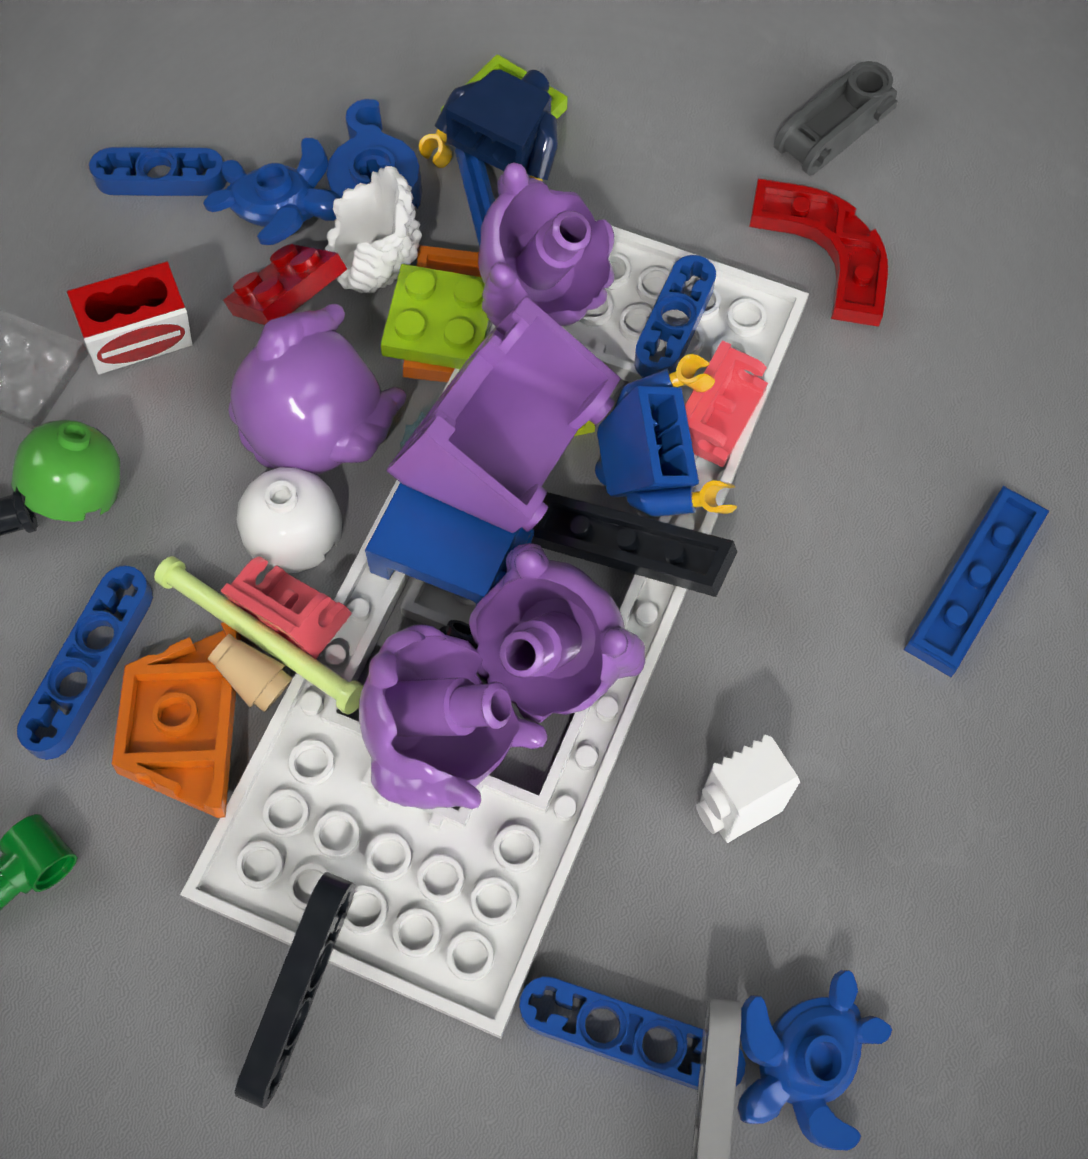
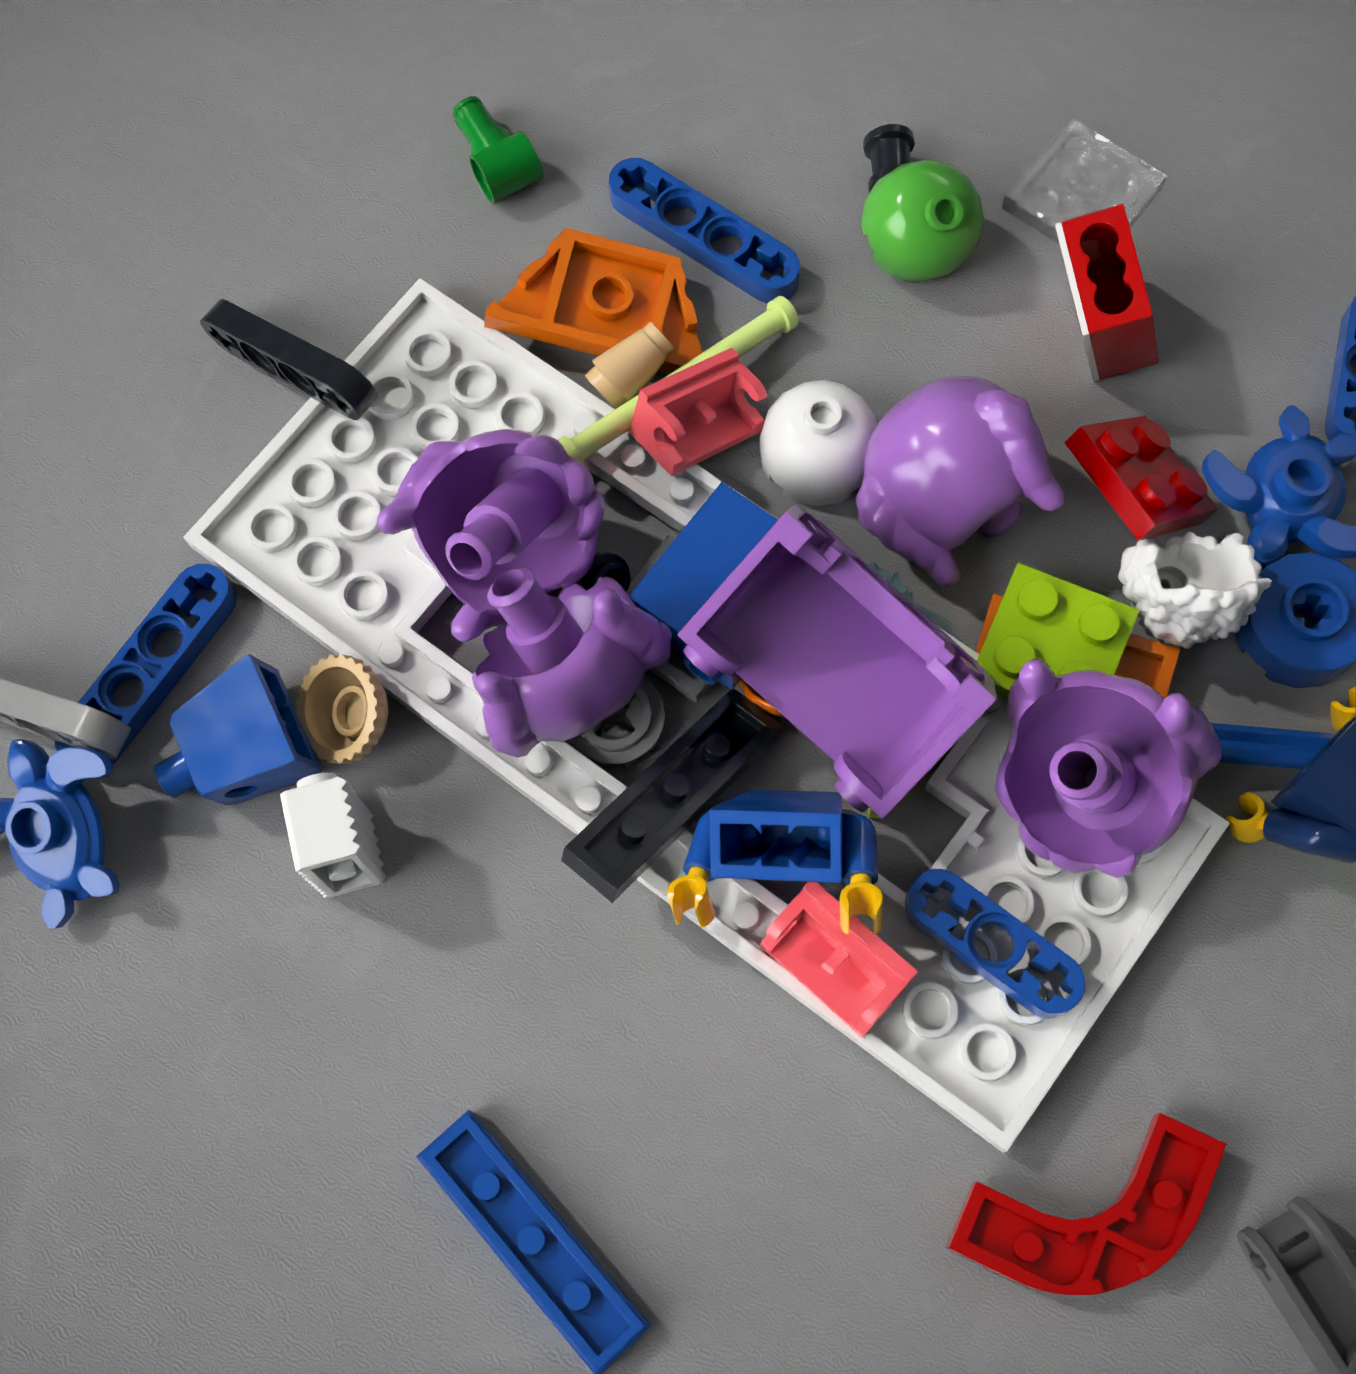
camera: 110 degrees right, 5 degrees up
none -> blue torso [154,654,323,805]
none -> tan hat [295,654,388,764]

